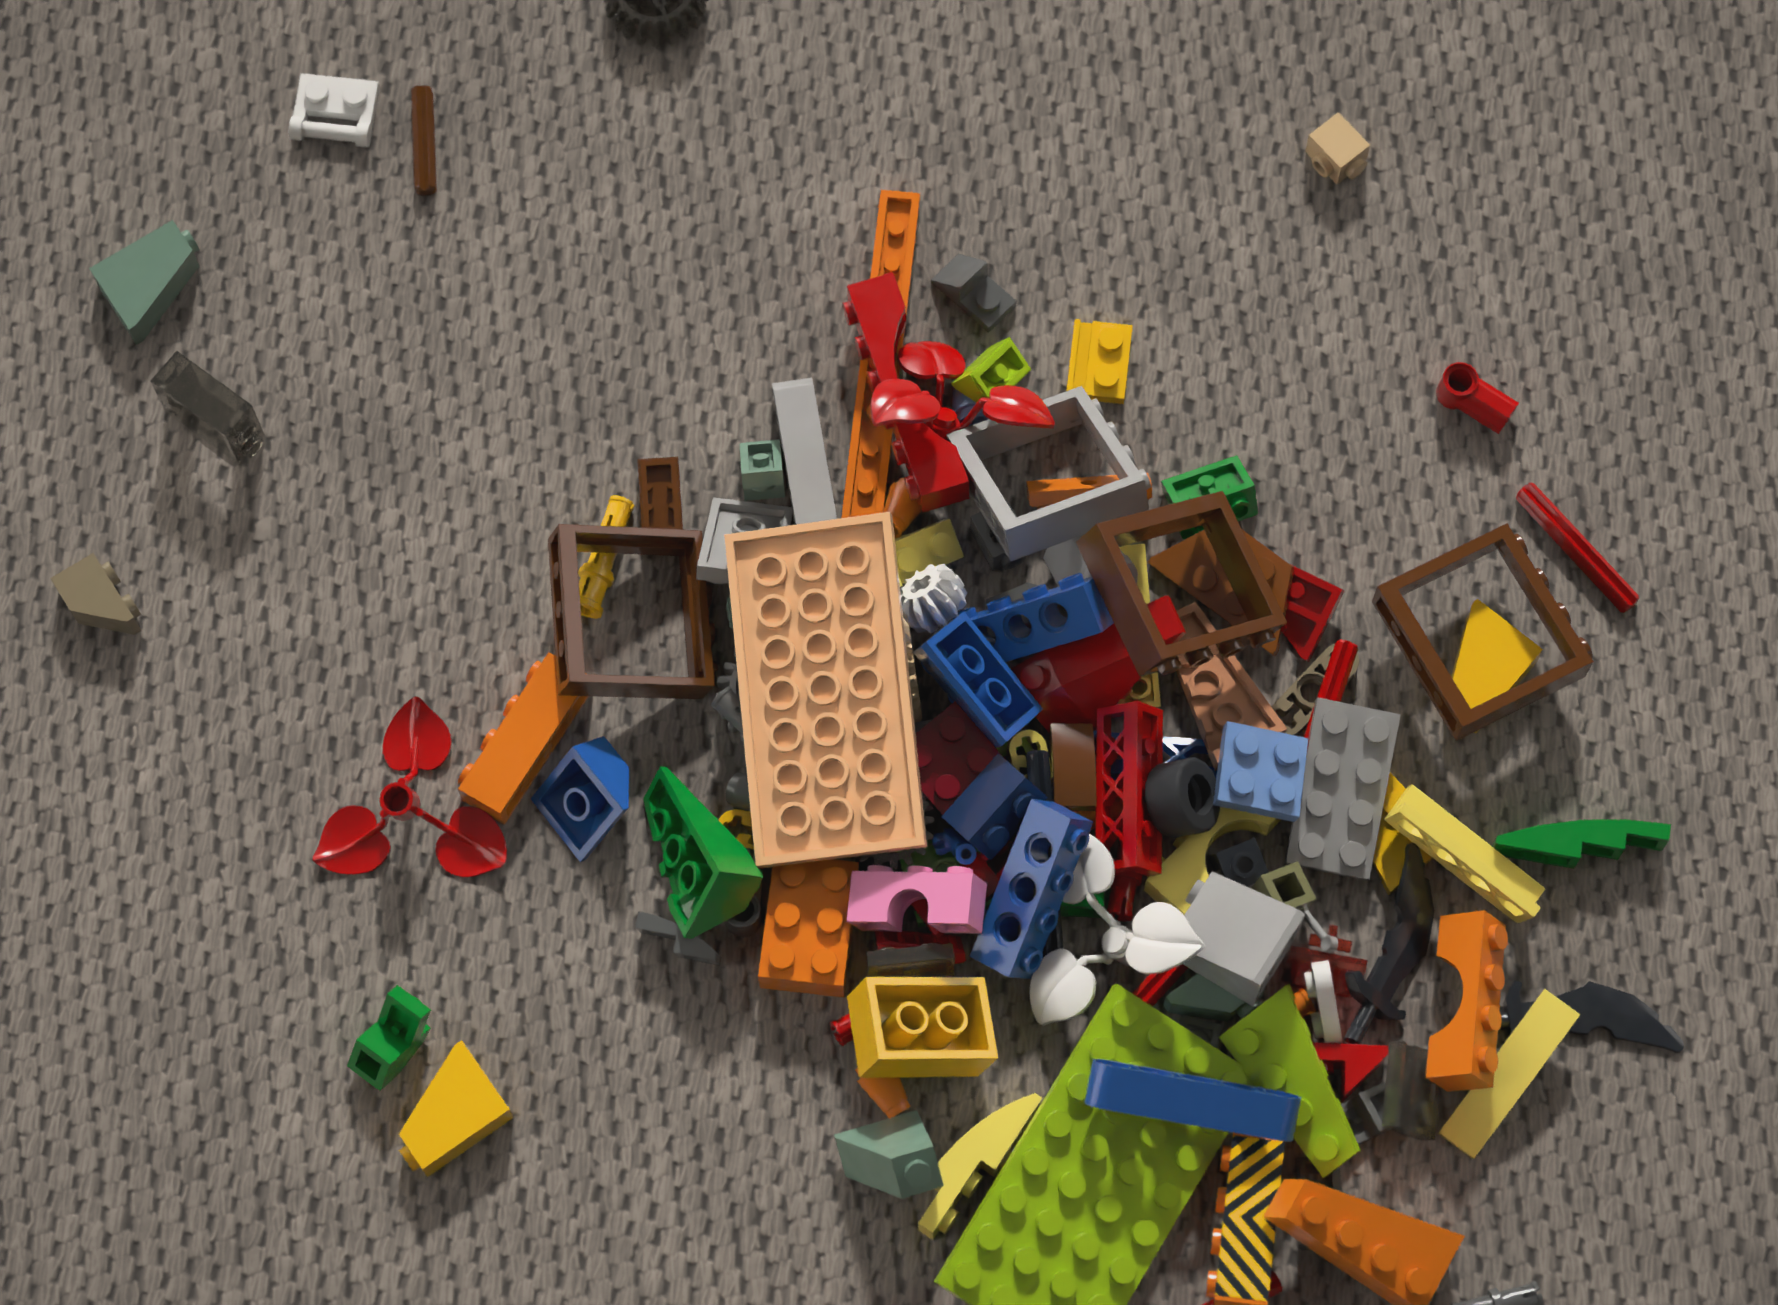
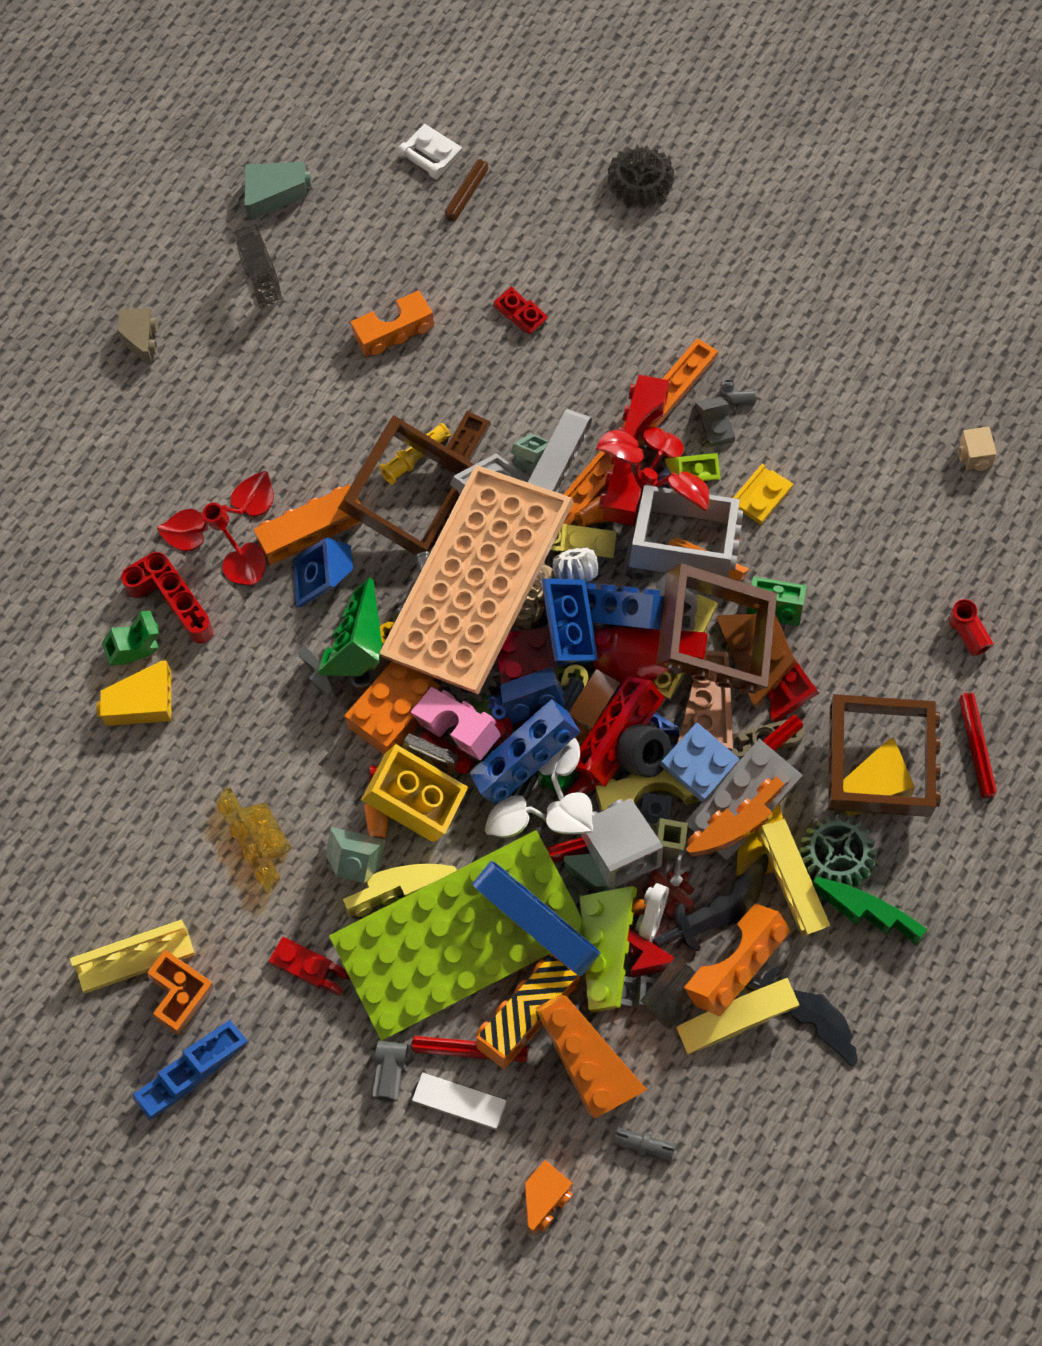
camera: 35 degrees right, 5 degrees down
none -> red beam [121,552,214,644]
none -> clear yellow bracket [217,787,291,893]
none -> orange arch [350,290,434,357]
none -> red slope [493,286,548,335]
none -> orange slope [686,776,785,857]
none -> dark grey arm [719,379,756,405]
none -> sand green gear [799,814,877,887]

